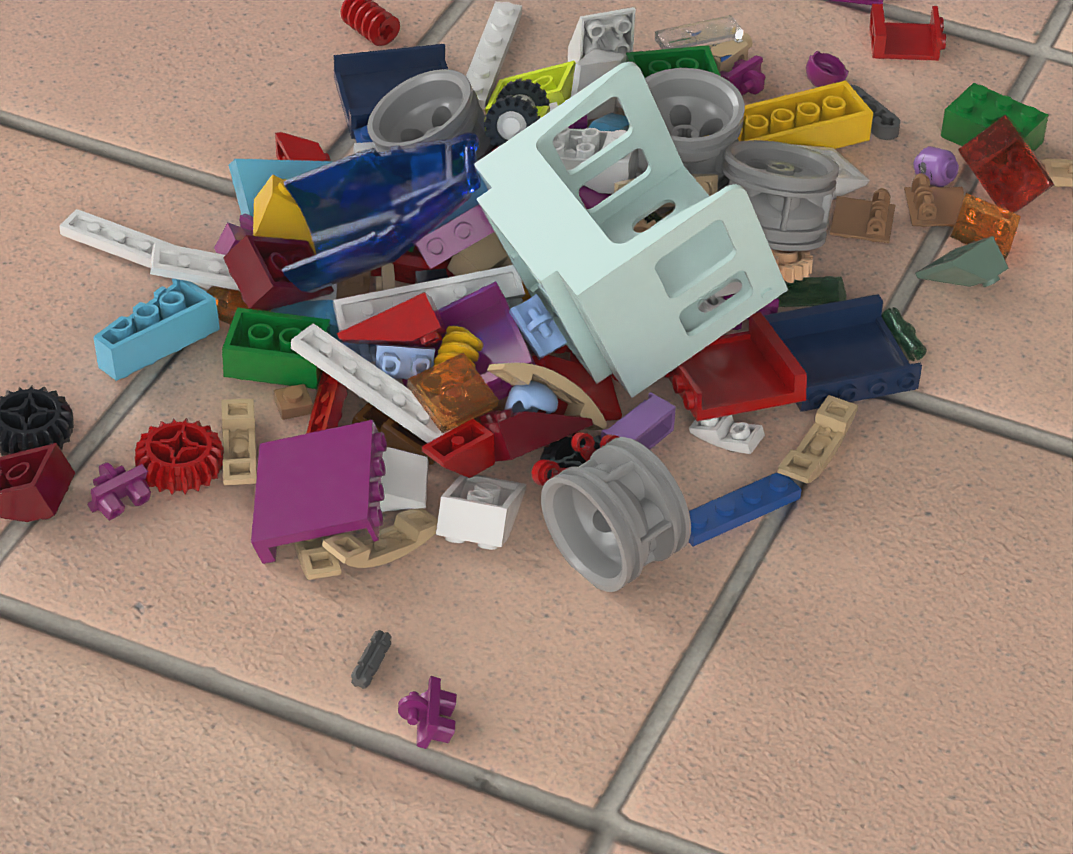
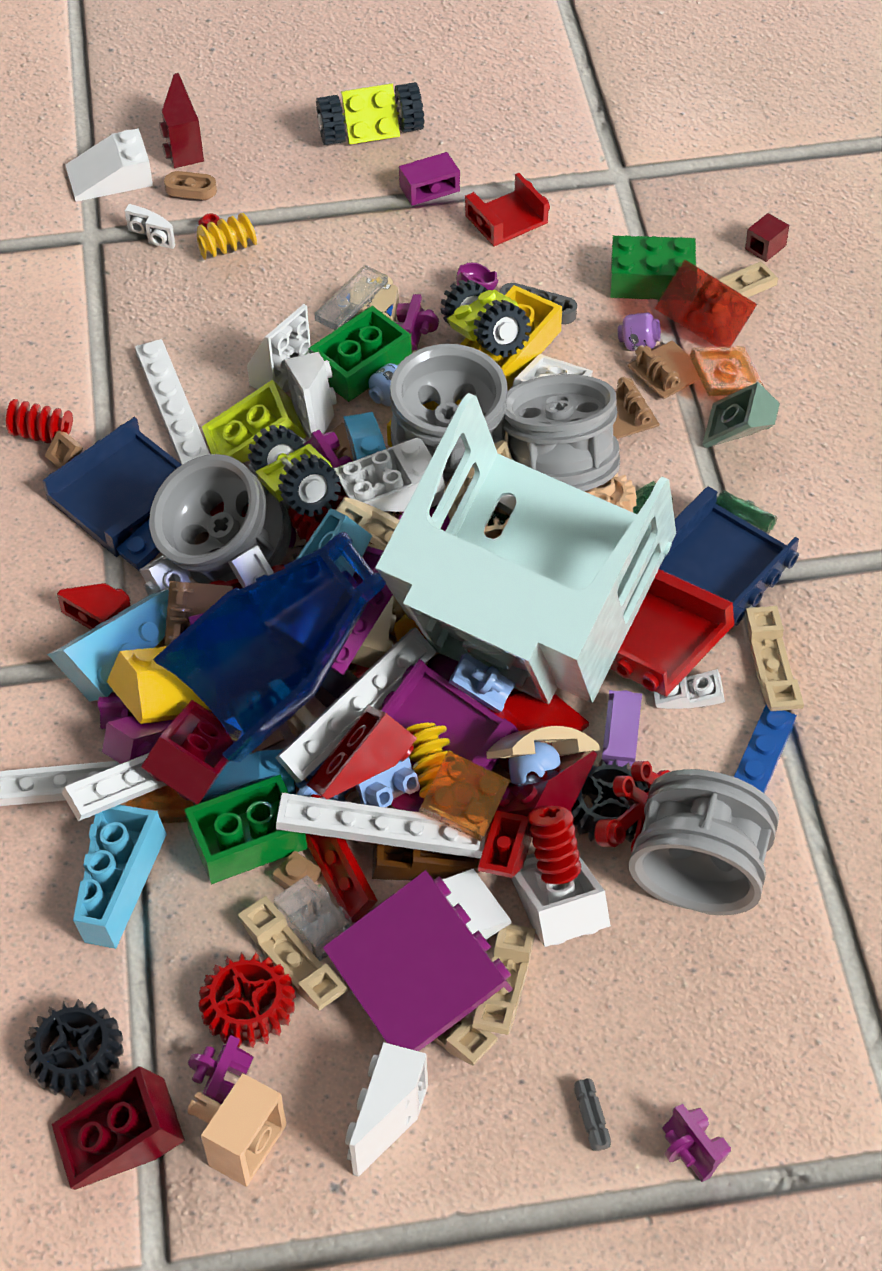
camera: 30 degrees left, 10 degrees up
none -> medium nougat plate [45,431,84,468]
none -> light nougat brick [188,1073,287,1187]
none -> clear brick [274,875,352,961]
none -> white slope [345,1042,428,1177]
none -> plate [440,280,531,357]
none -> red piece [528,806,582,884]

